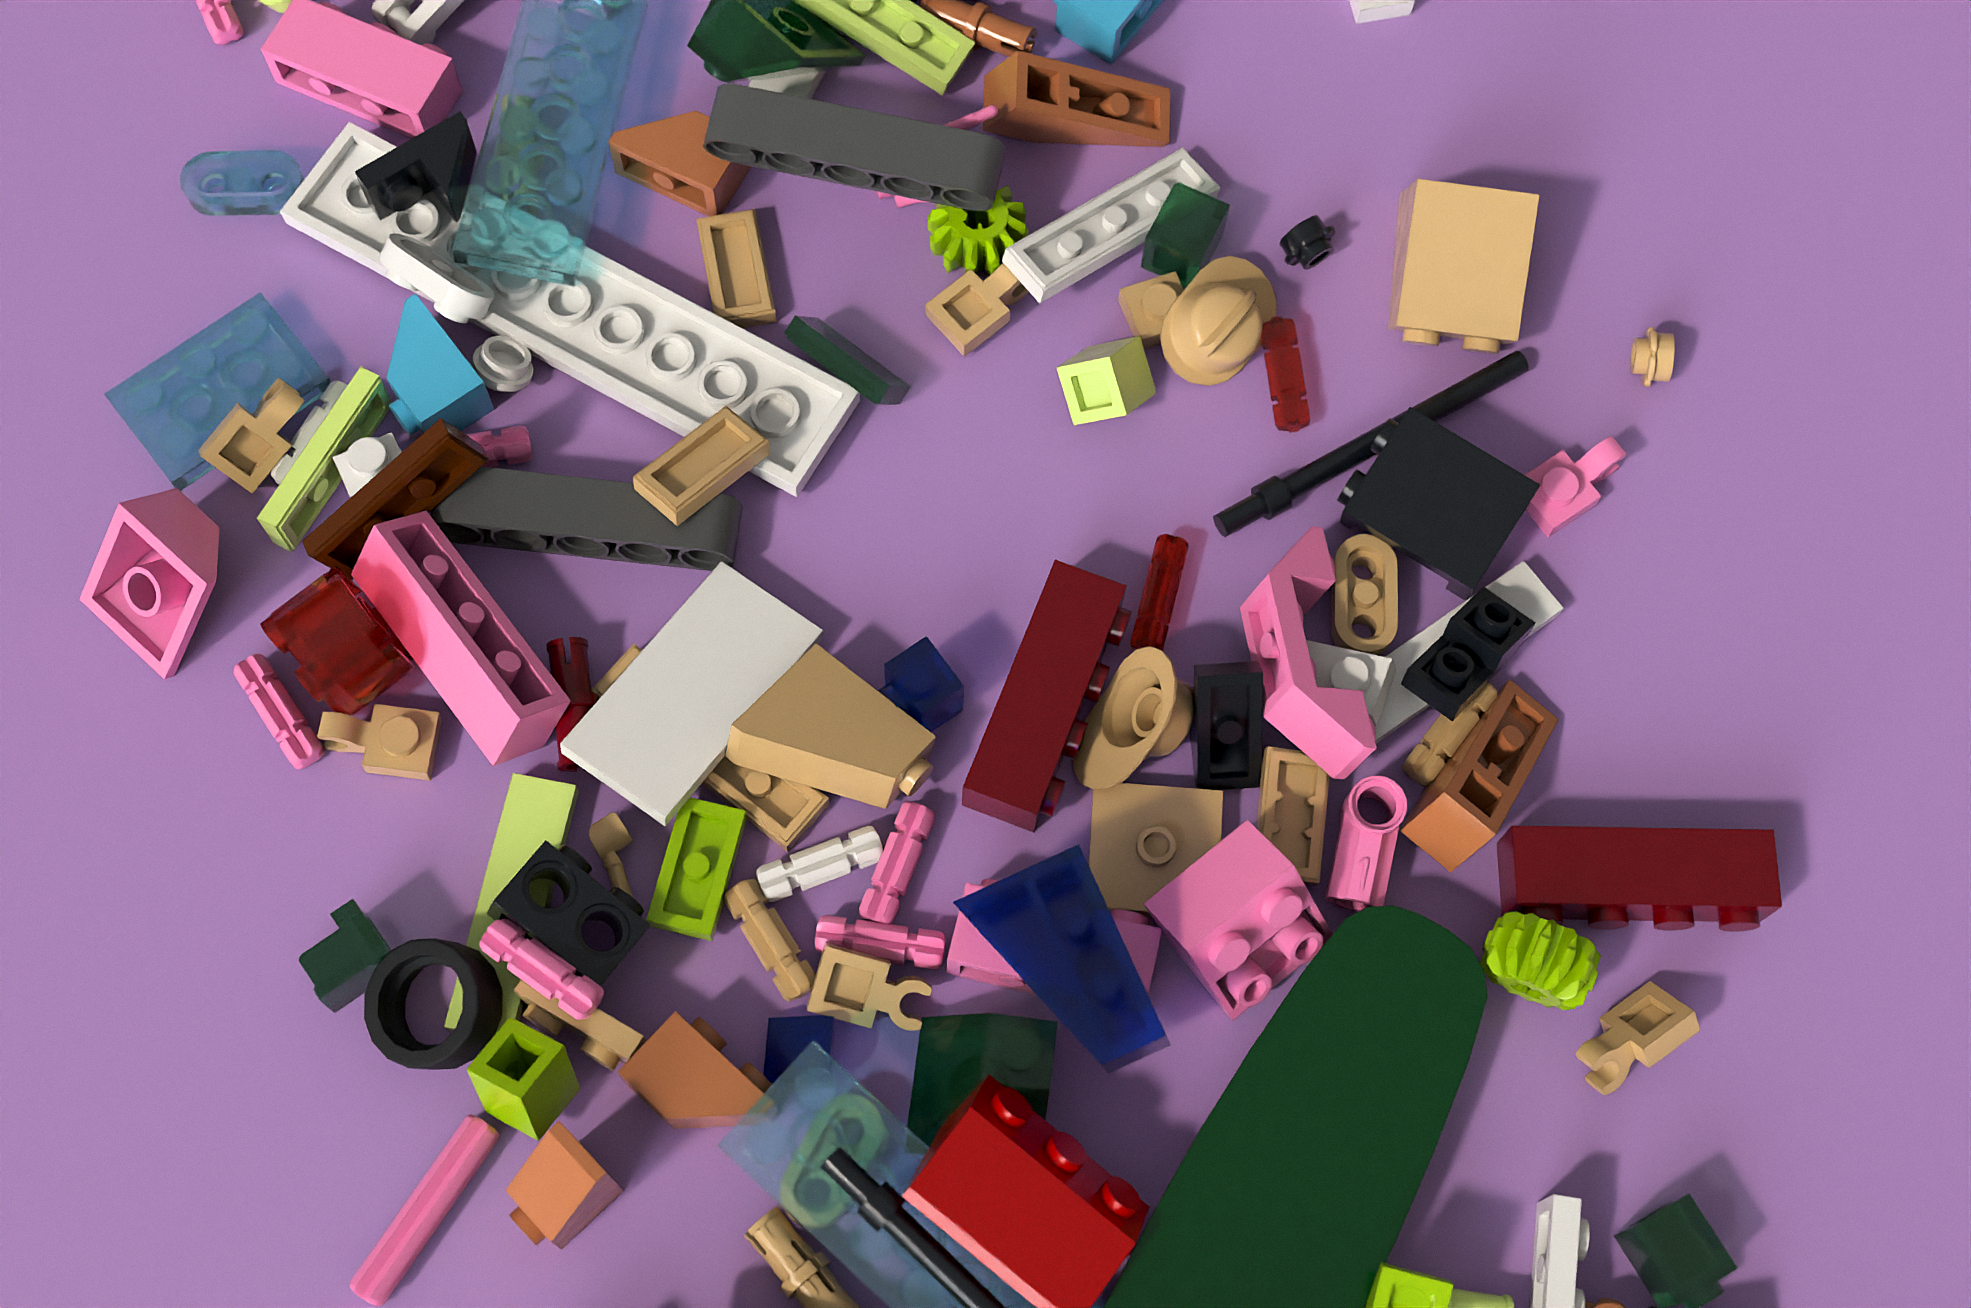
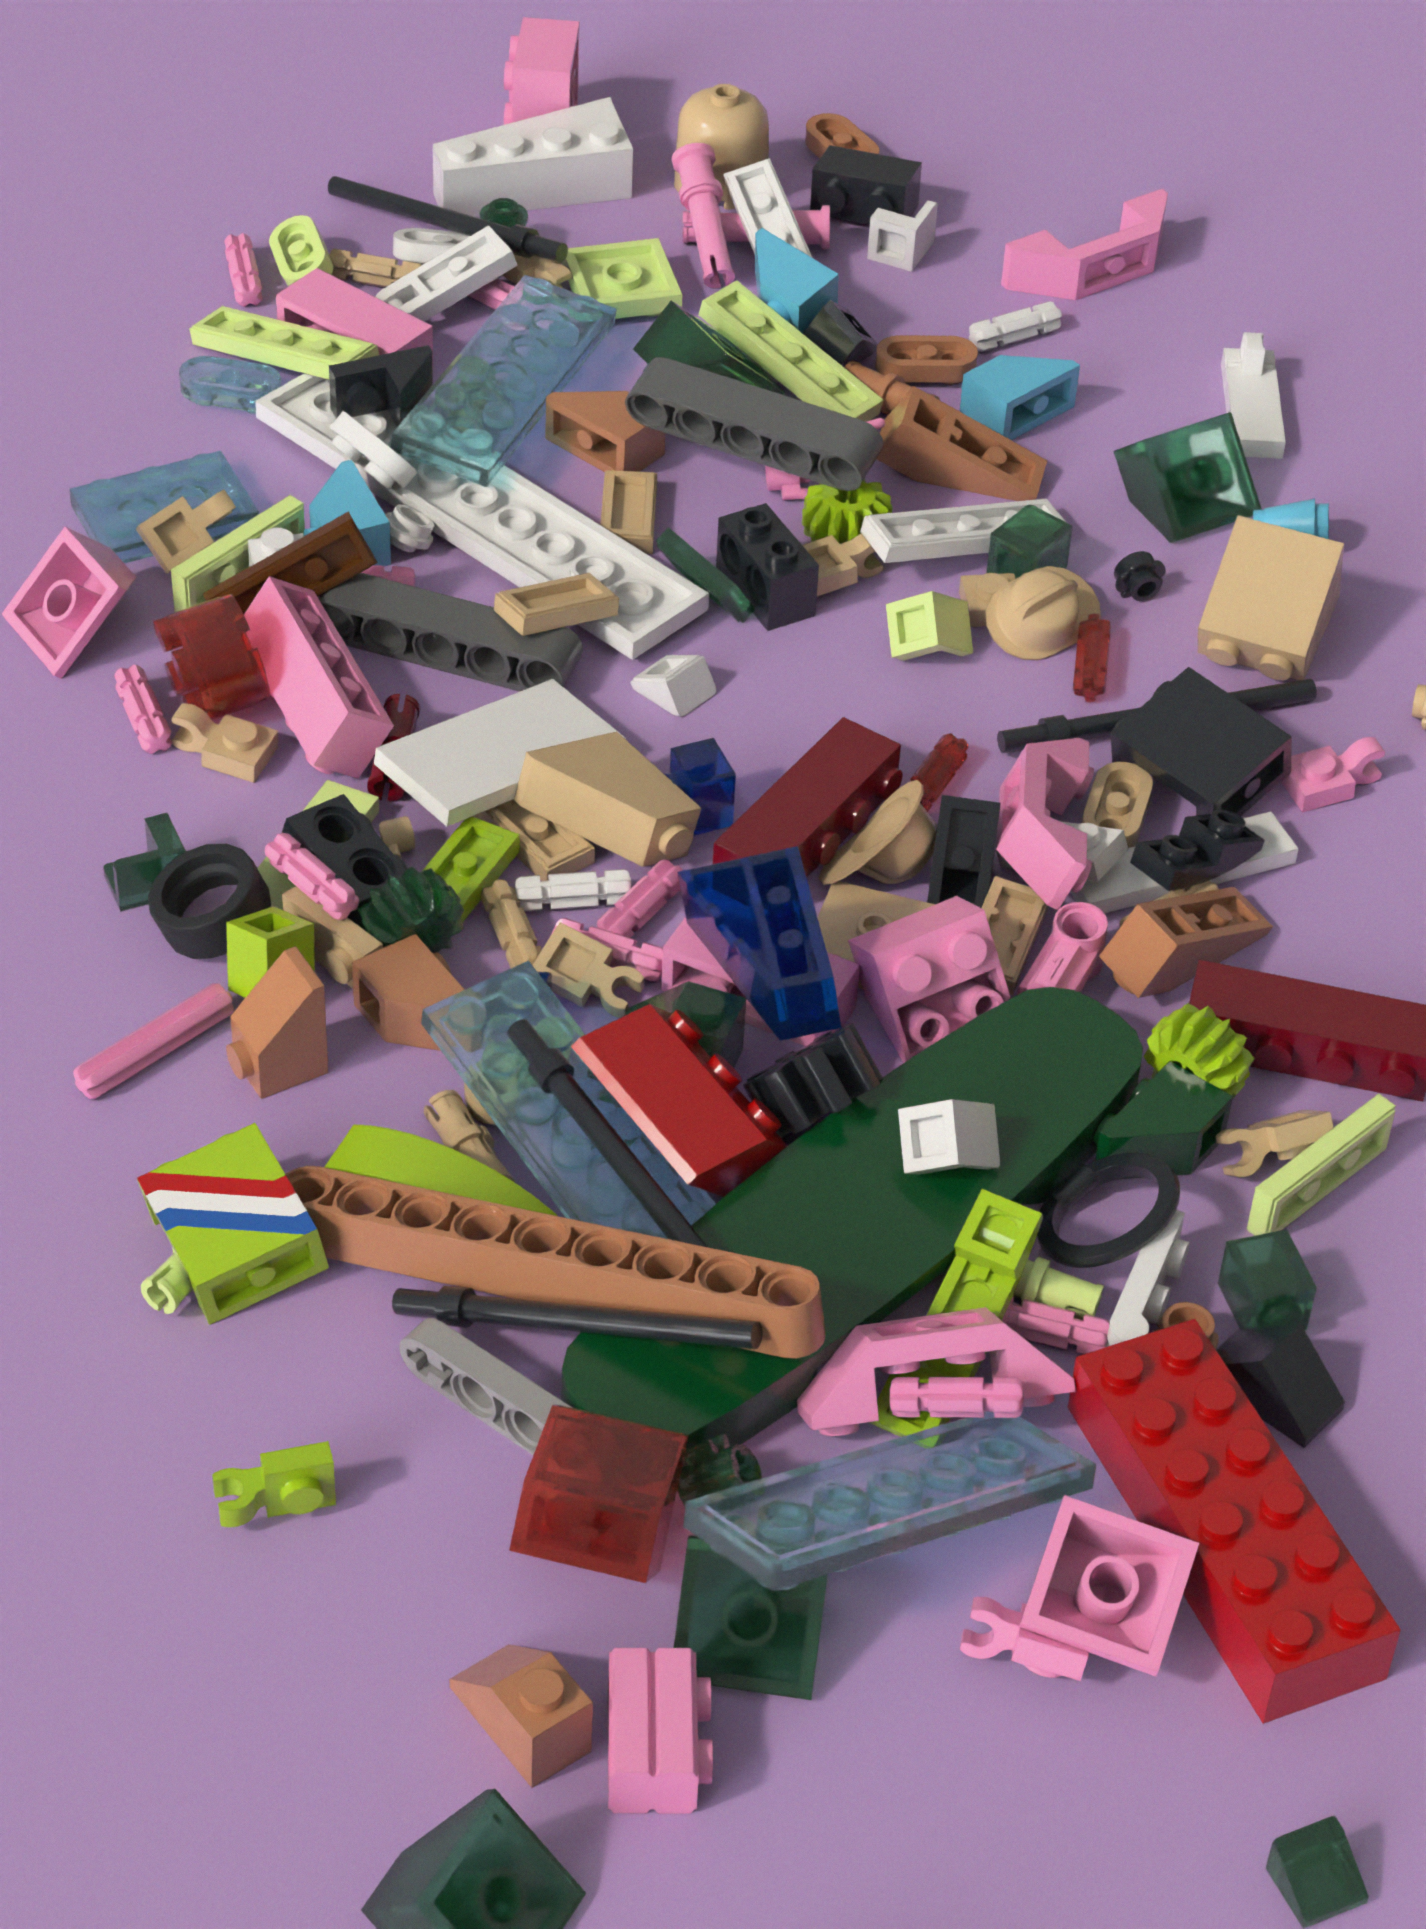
camera: 15 degrees right, 25 degrees down
none -> yellowish green tile [189,306,379,380]
none -> clear green gear [358,866,464,953]
none -> white slope [630,655,717,717]
none -> black brick [716,503,819,631]
none -> black gear [743,1023,883,1138]
none -> white panel [898,1099,1000,1175]
none -> black piece [1037,1153,1180,1268]
none -> dark green slope [1093,1061,1233,1180]
none -> slope [1113,412,1262,543]
none -> yellowish green tile [1247,1093,1396,1242]
none -> medium azure cone [1253,498,1329,539]

